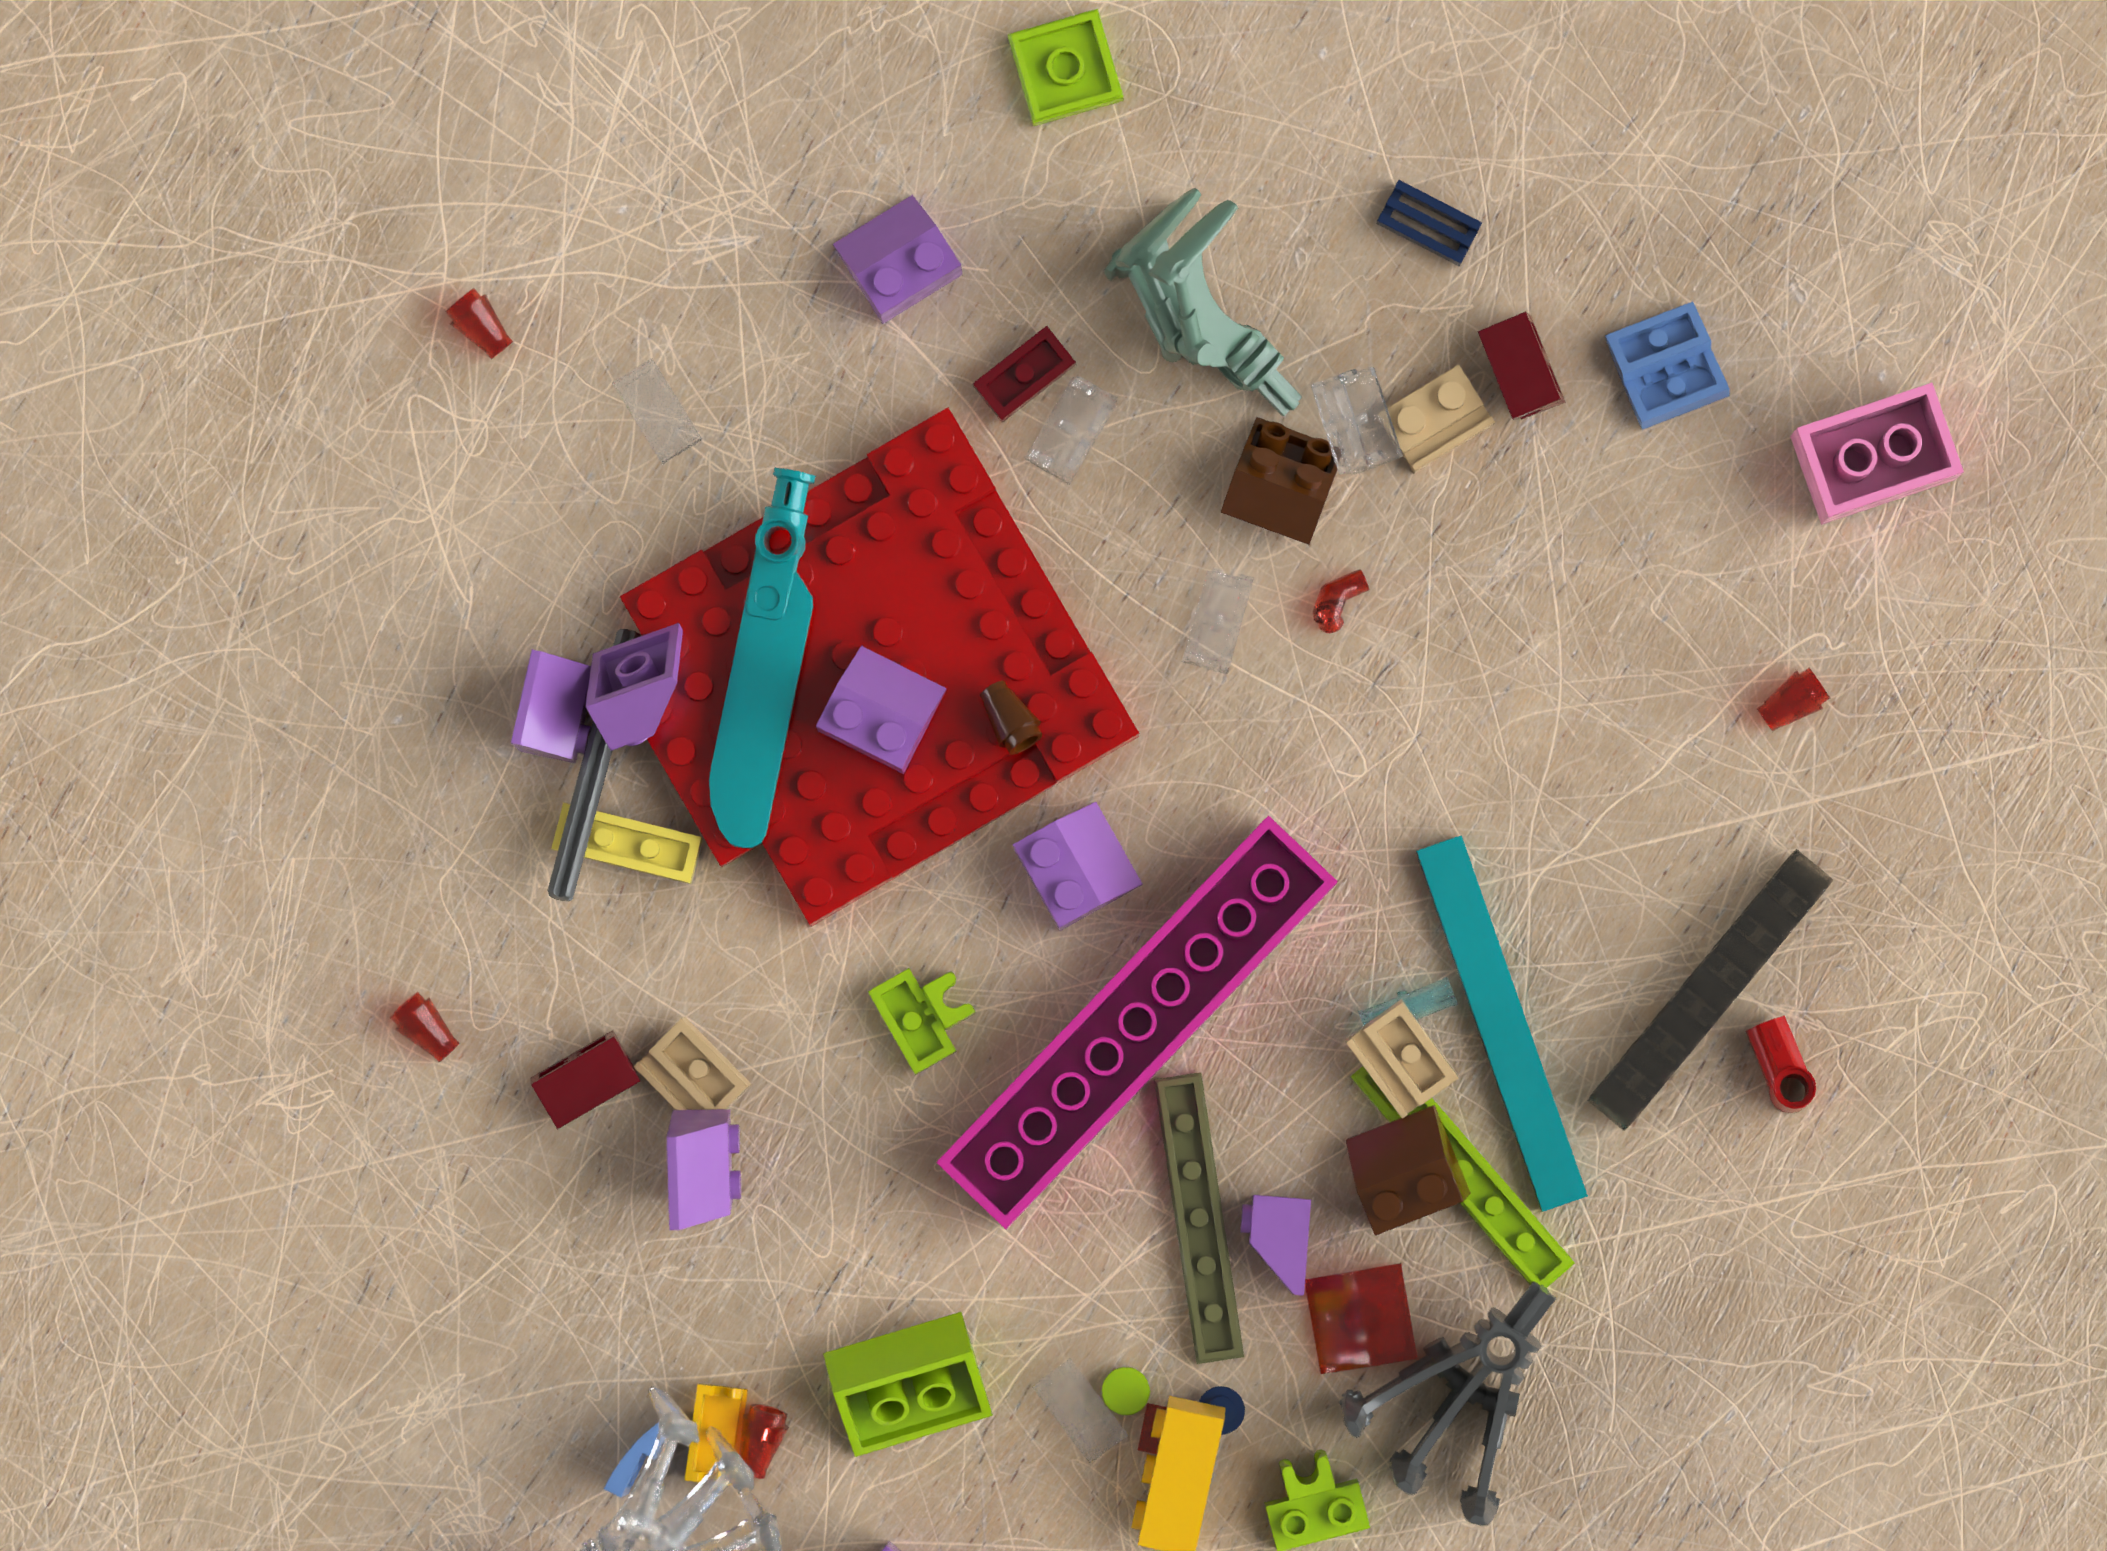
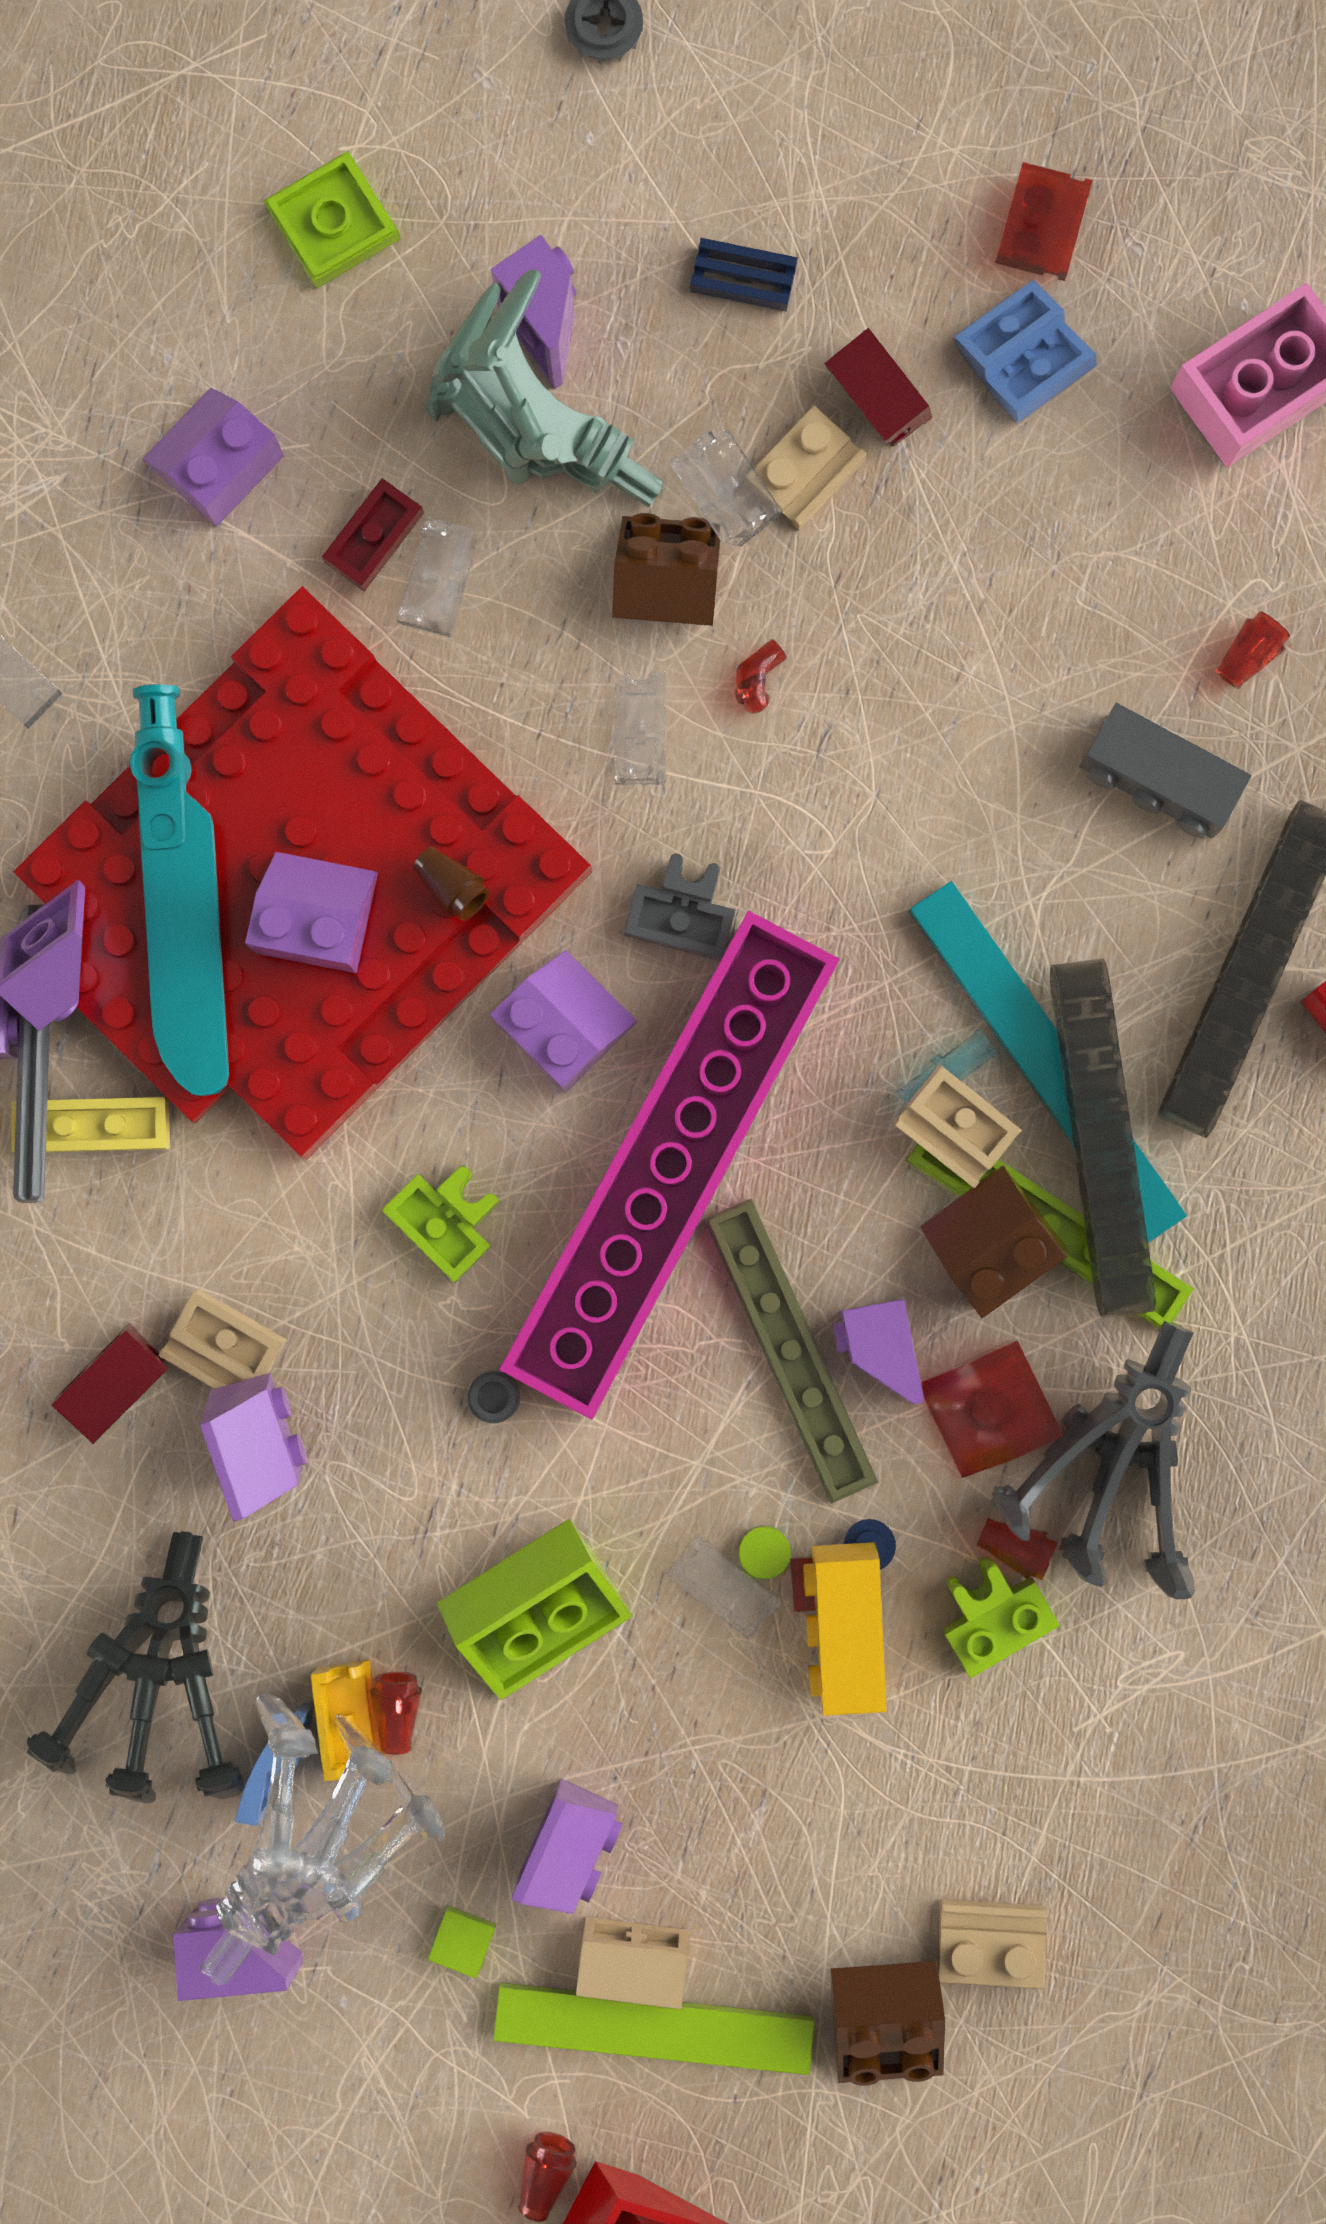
camera: 15 degrees left, 0 degrees up
none -> pearl dark grey piece [27,1531,243,1803]
none -> dark grey tile [468,1371,520,1423]
none -> medium lavender slope [491,235,576,389]
none -> dark grey plate [624,853,736,961]
none -> clear red cone [976,1517,1058,1581]
none -> clear red plate [995,162,1093,281]
none -> clear smoke beam [1050,958,1156,1318]
none -> dark grey brick [1079,702,1252,838]

